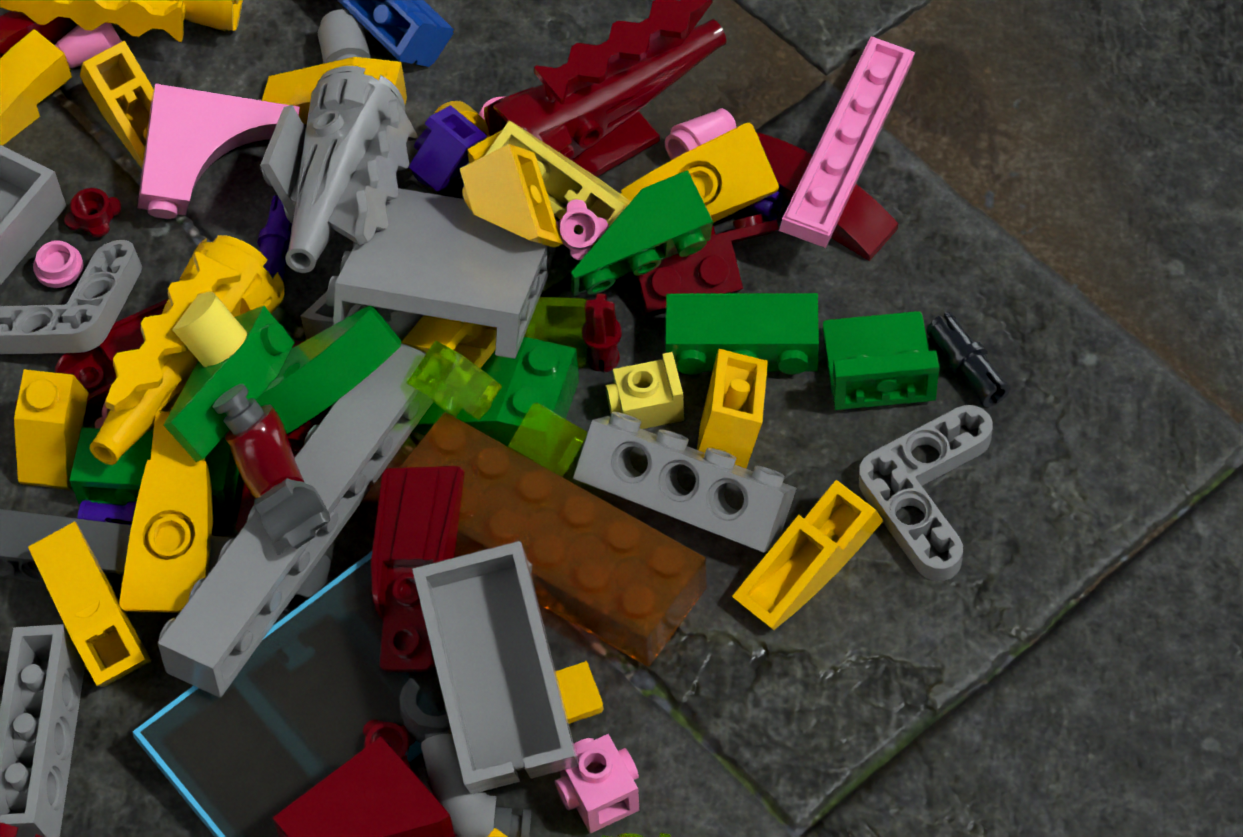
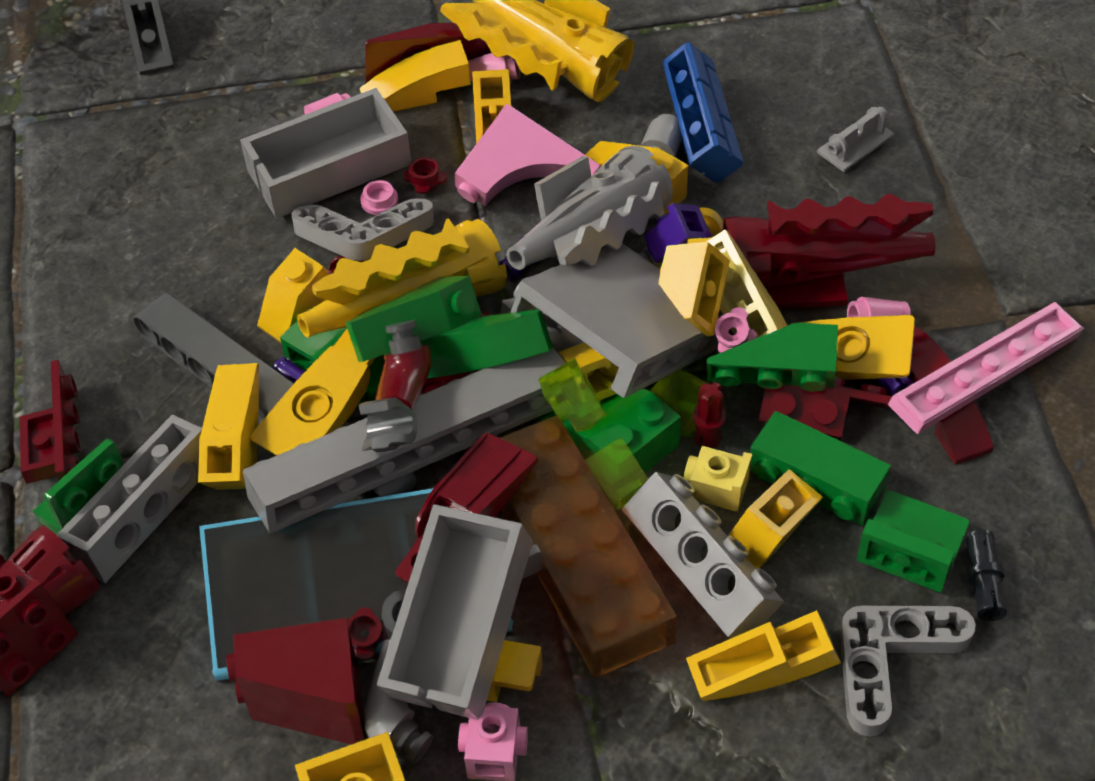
camera: 30 degrees right, 5 degrees down
light yellow brick [172,292,247,367] -> none

